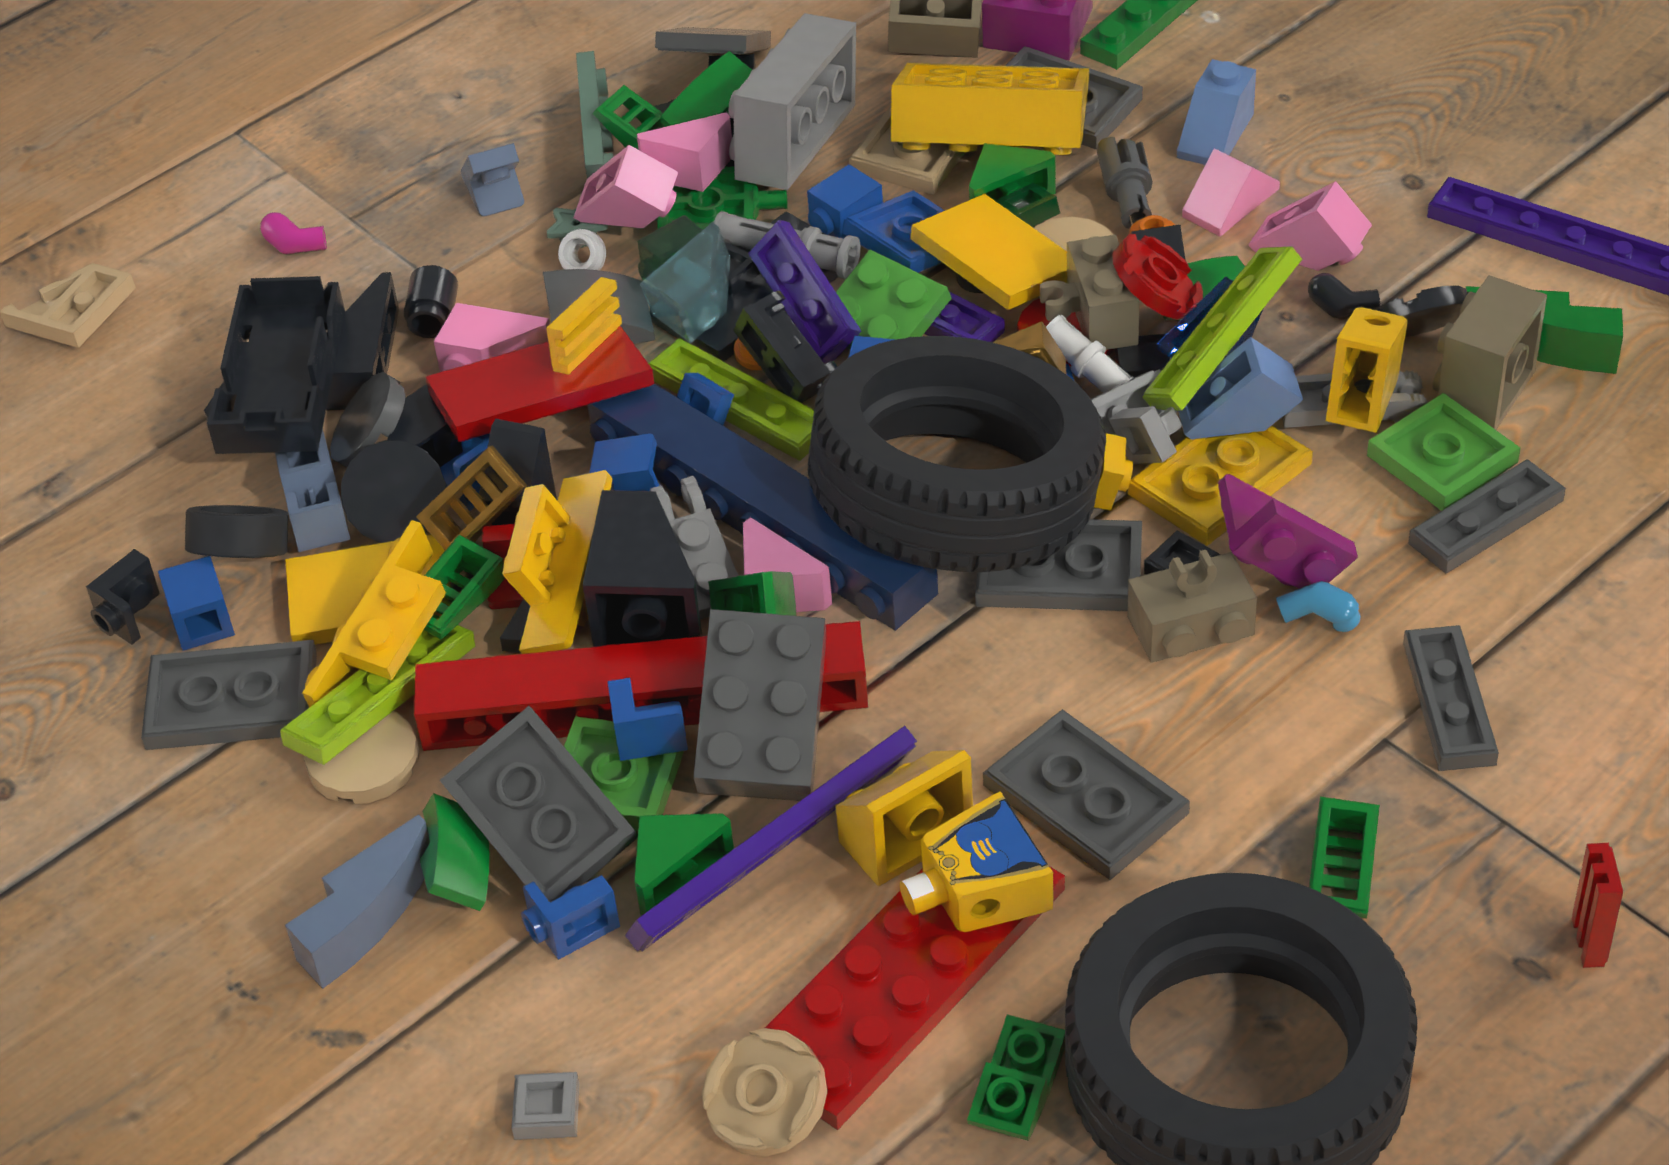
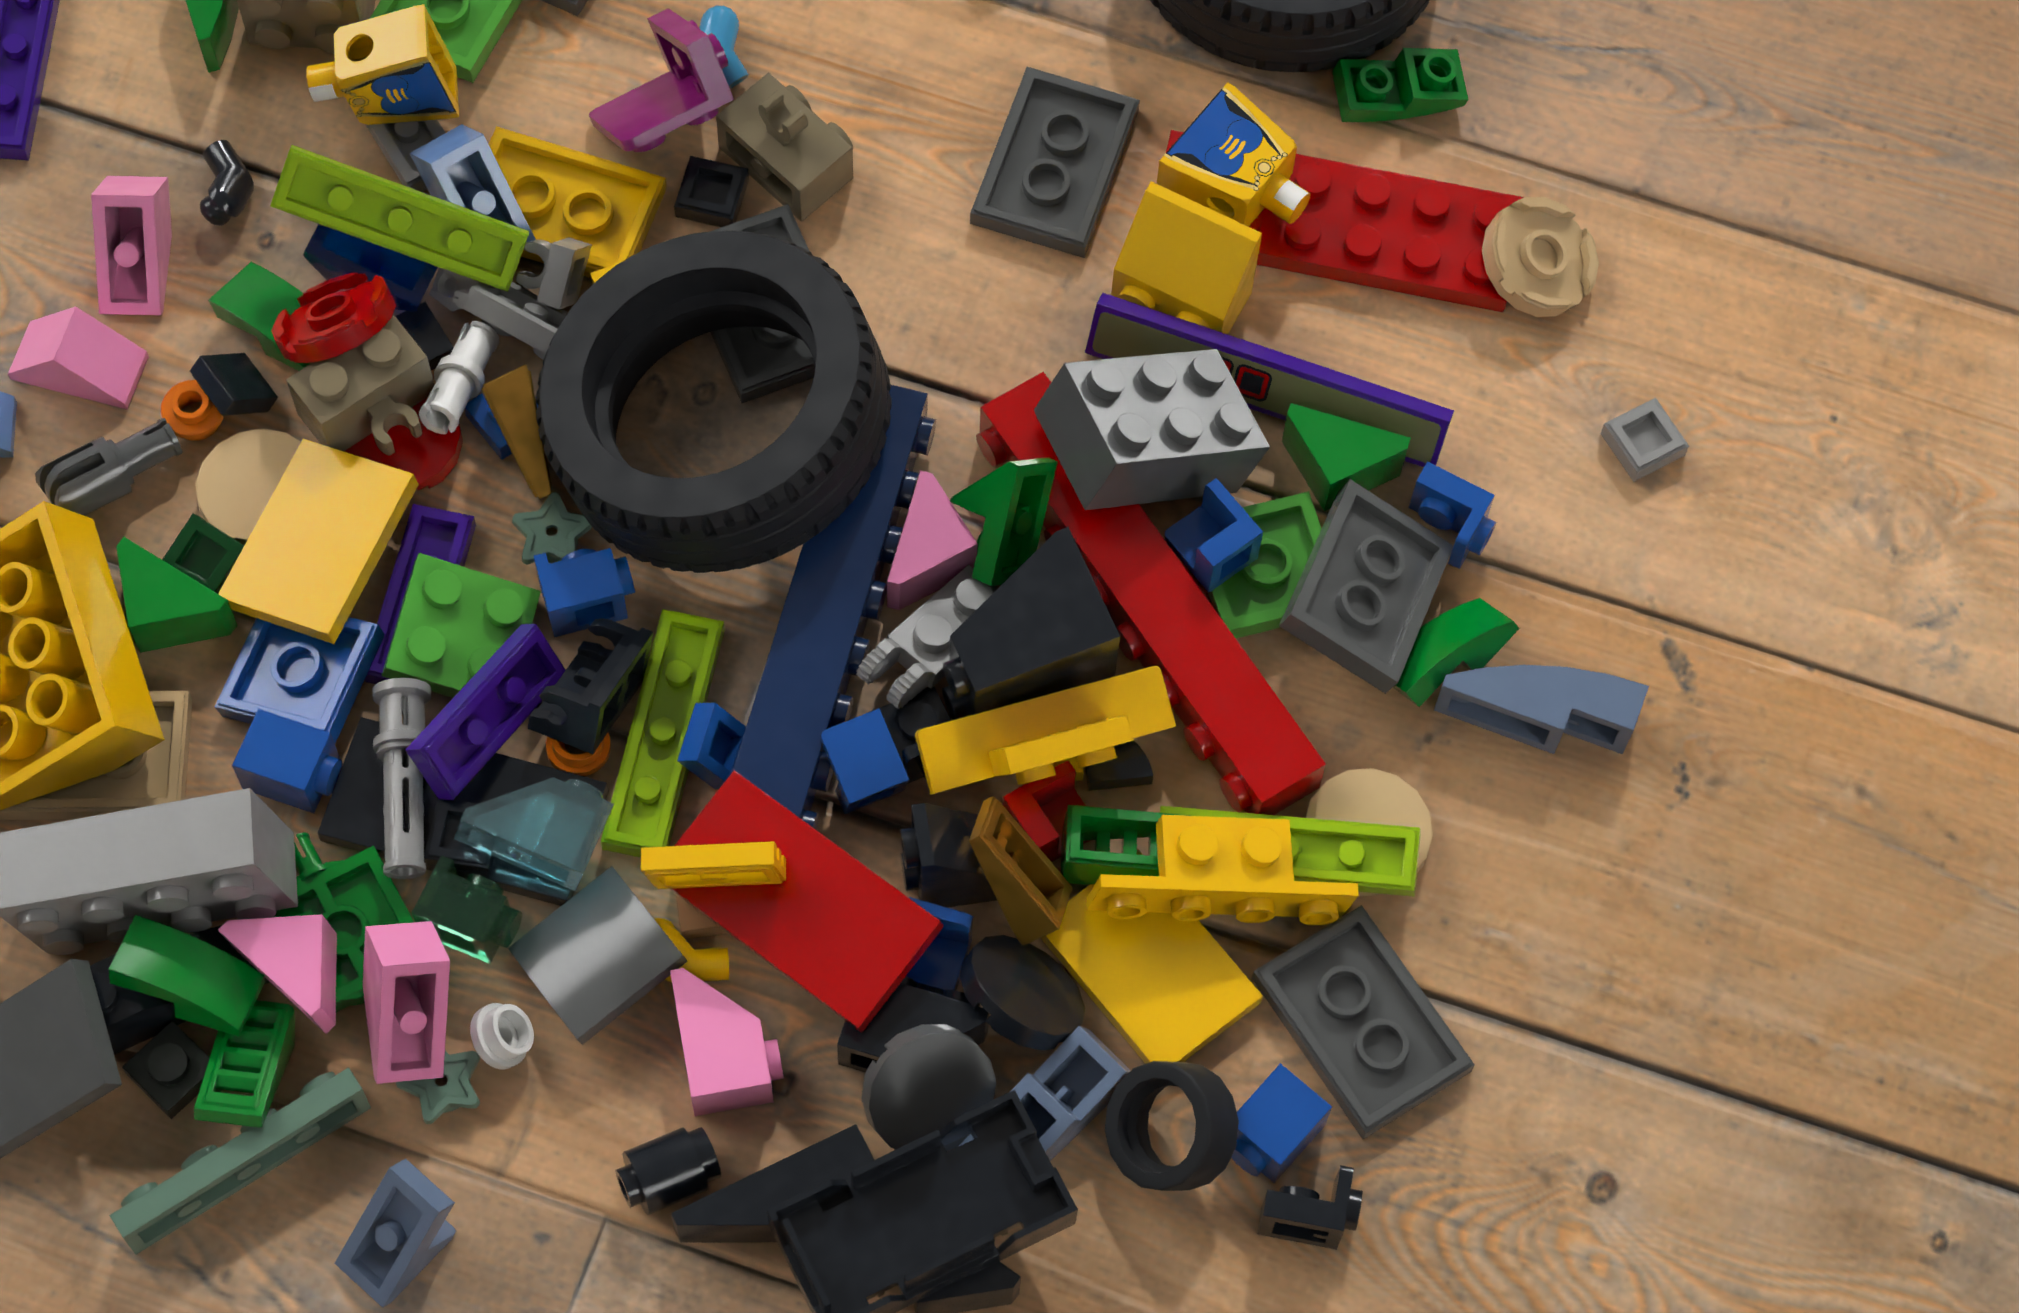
camera: 125 degrees left, 20 degrees up
black tile [1375,285,1469,337] -> none

